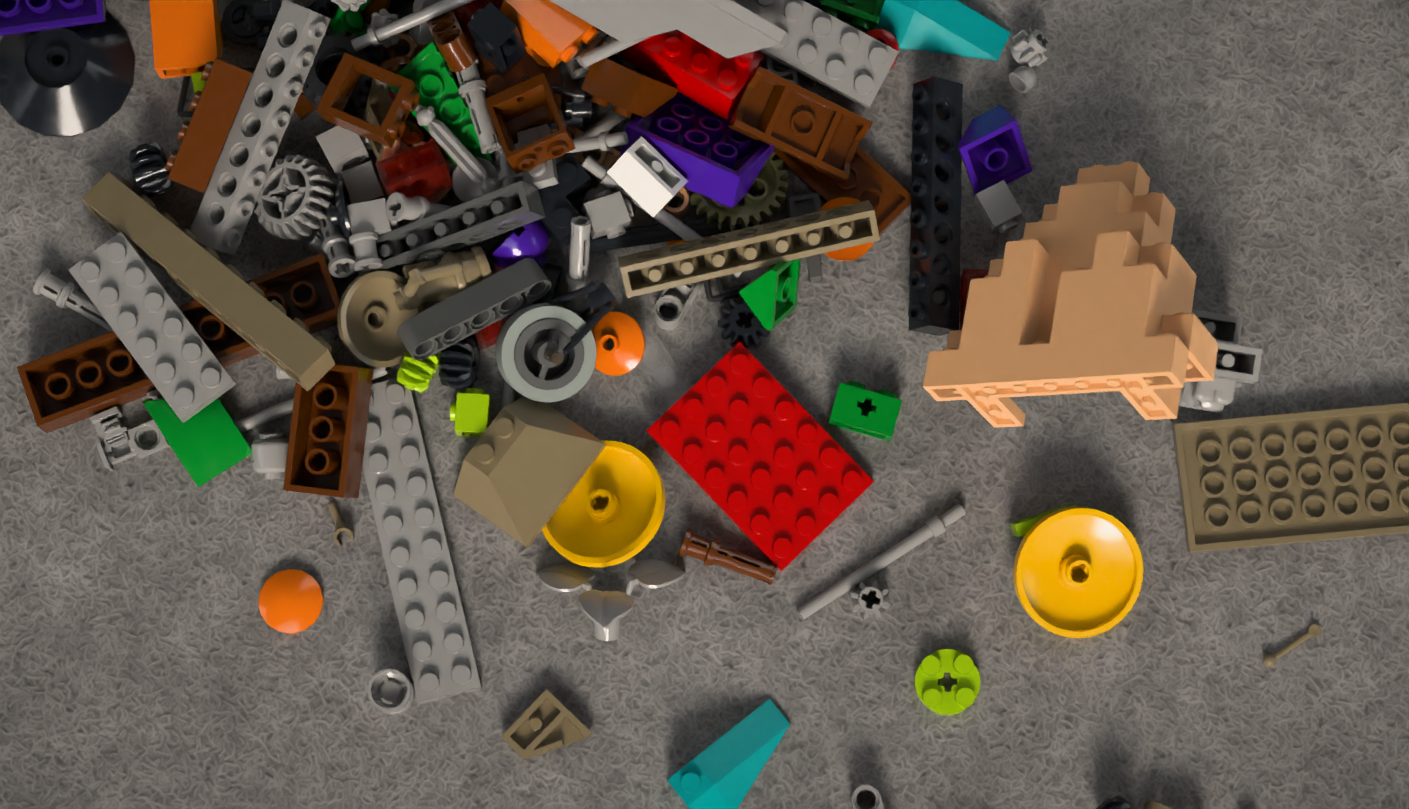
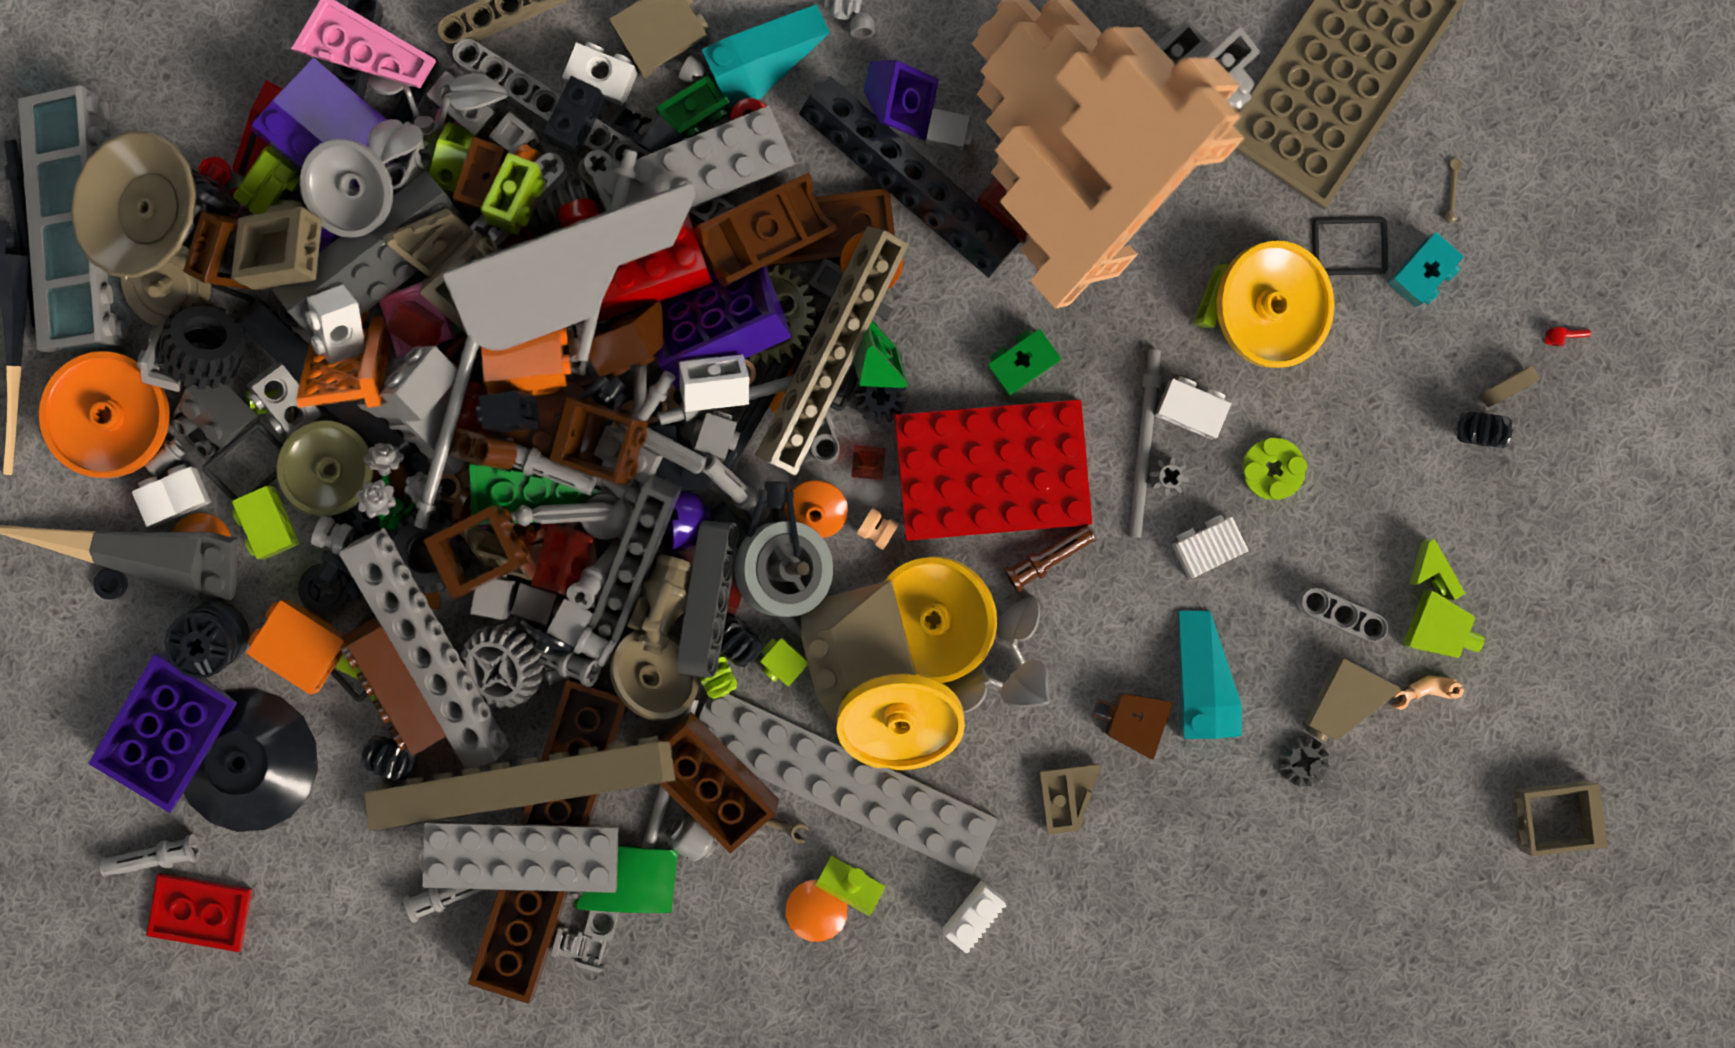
camera: 55 degrees left, 10 degrees up
light grey wheel [367,669,415,715] -> none
none -> light grey axle [617,423,706,473]
none -> lime tile [815,856,886,916]
none -> yellow dish [837,674,965,770]
none -> clear red tile [851,445,886,480]
none -> light nougat wheel [857,508,899,550]
none -> white brick [942,880,1006,953]
none -> reddish brown torso [1092,692,1173,760]
none -> white brick [1154,376,1232,440]
none -> white brick [1172,514,1249,579]
none -> black piece [1312,217,1388,275]
none -> teal brick [1387,232,1464,307]

